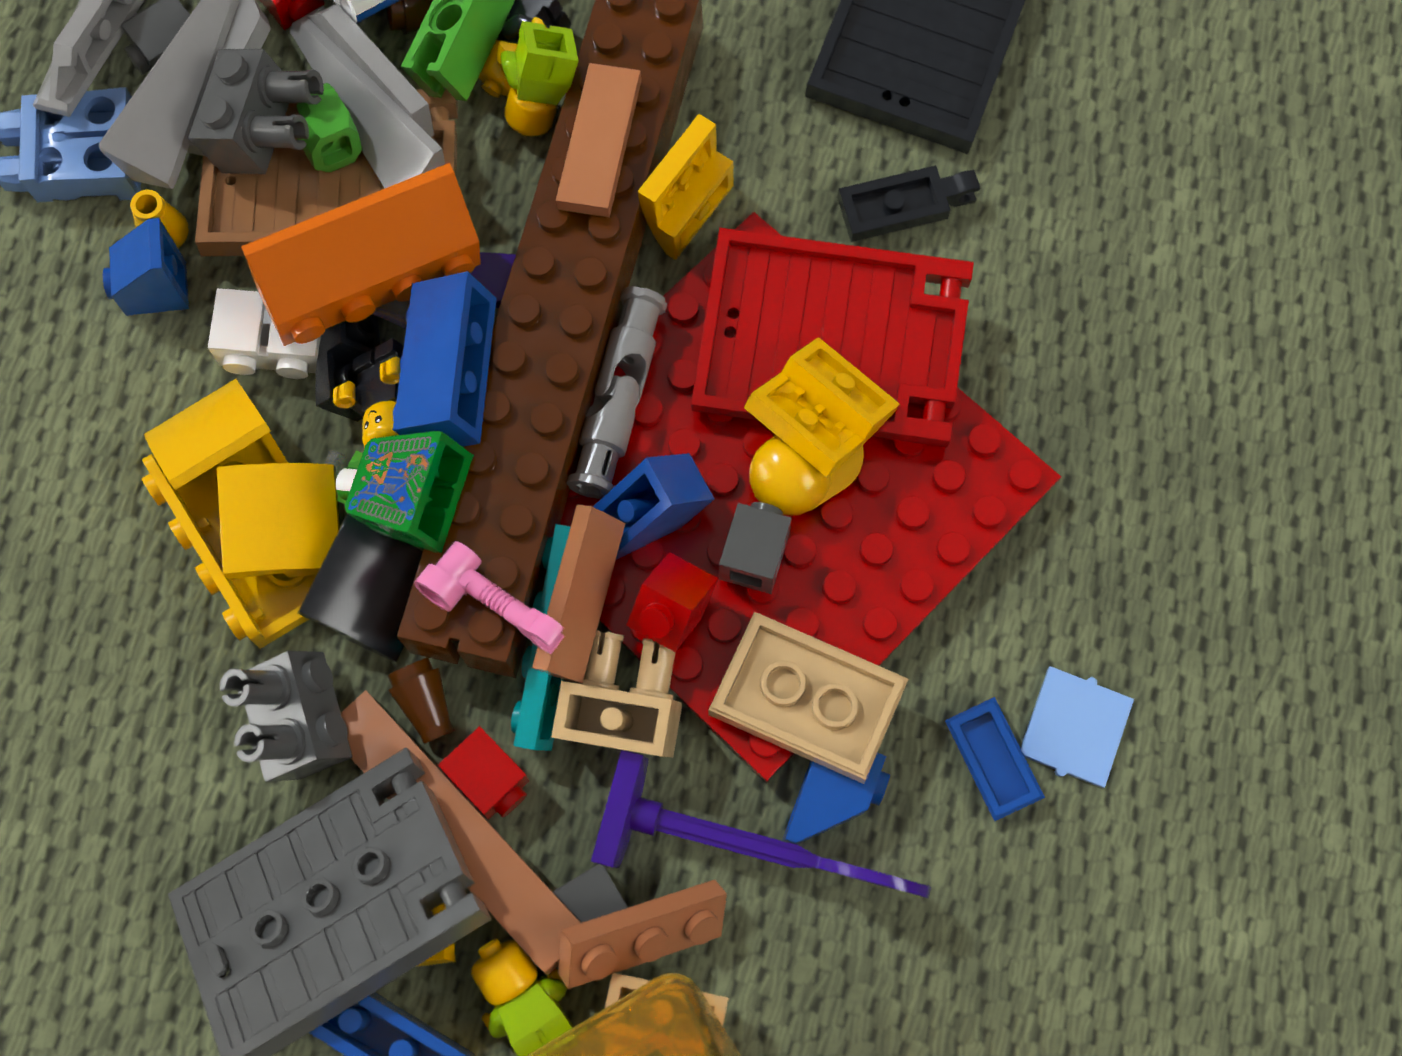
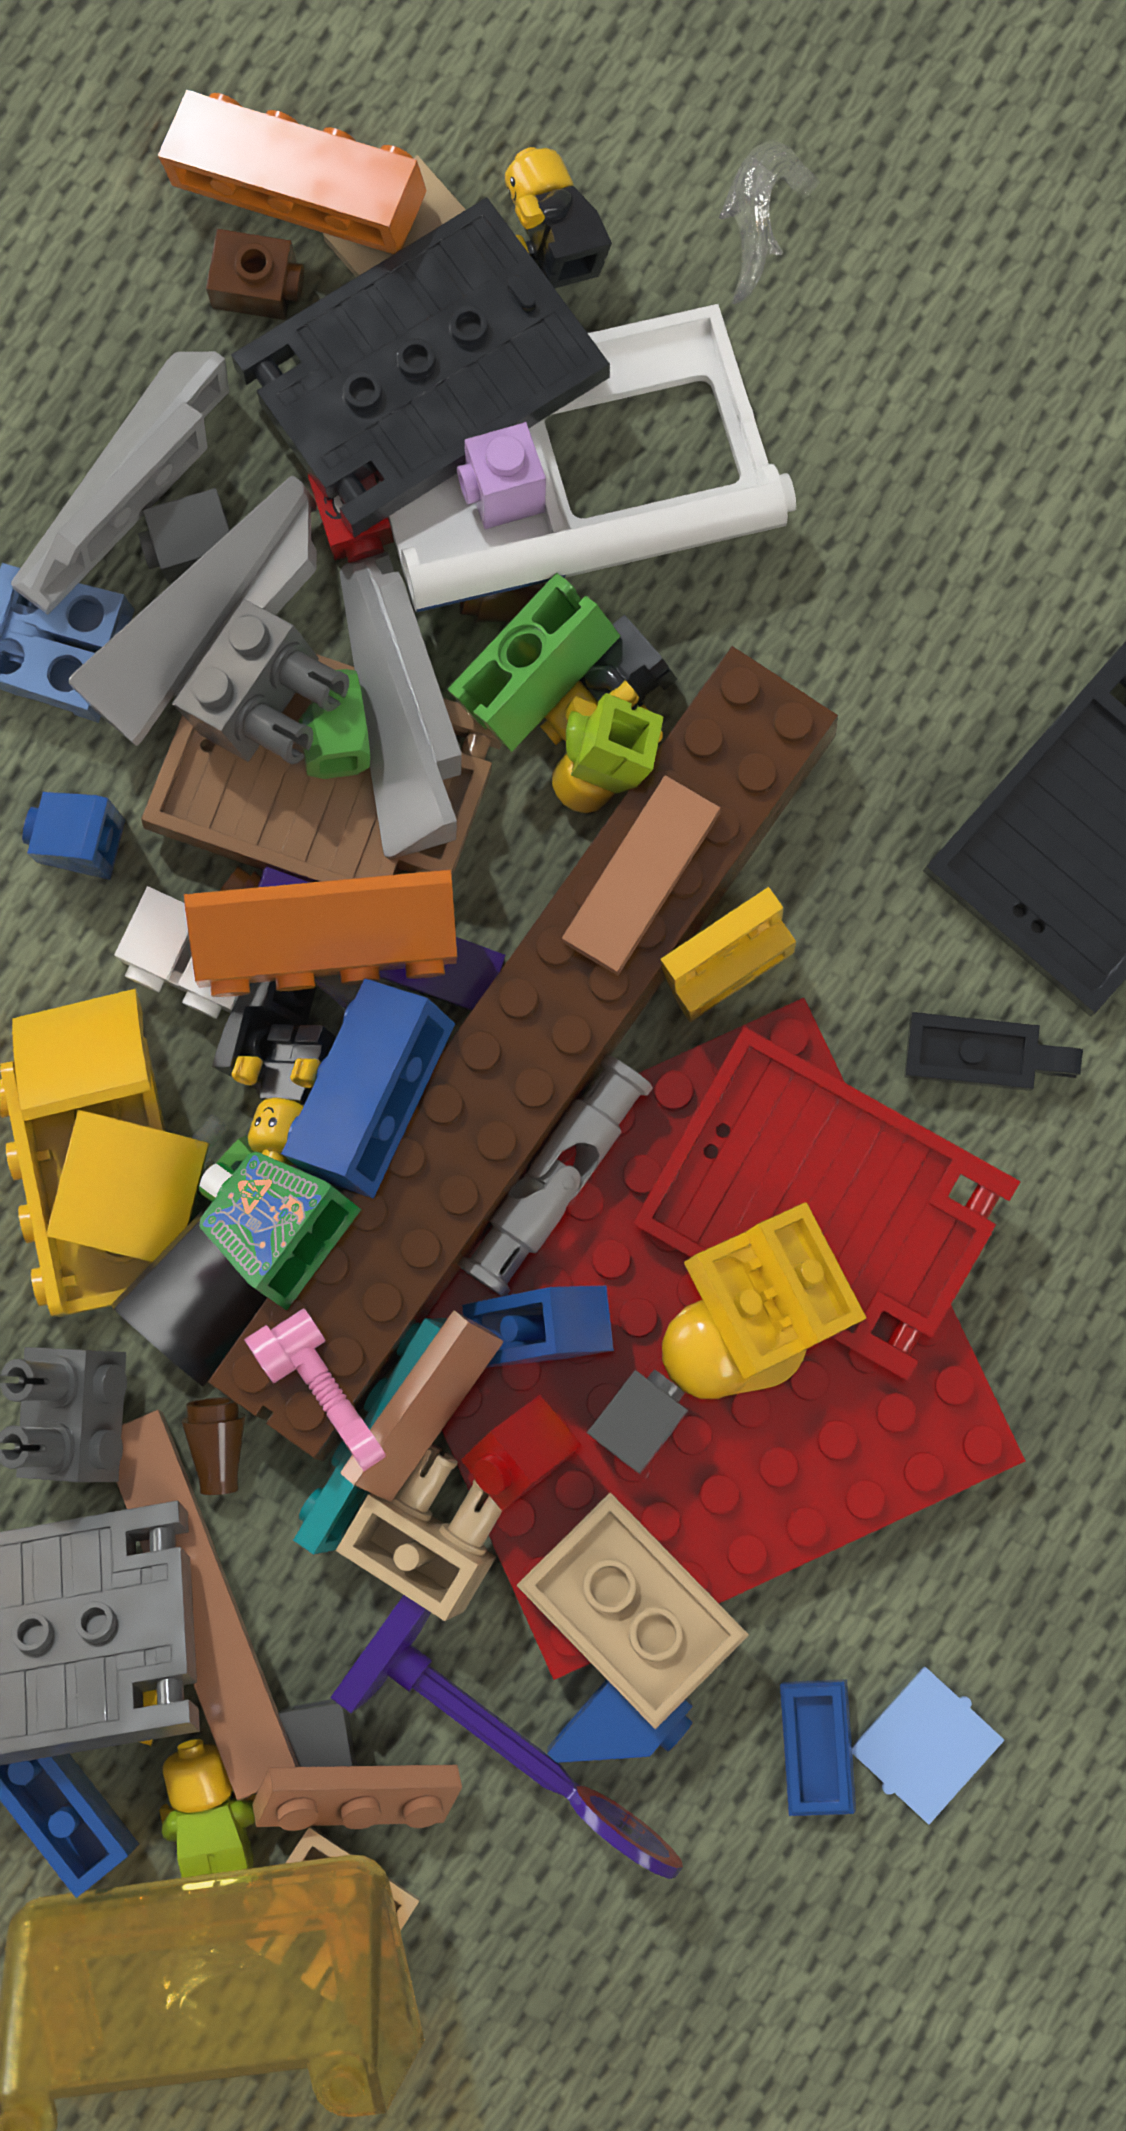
camera: 30 degrees right, 10 degrees up
yellow cone [130,190,189,248] -> none
red brick [438,726,529,820] -> none

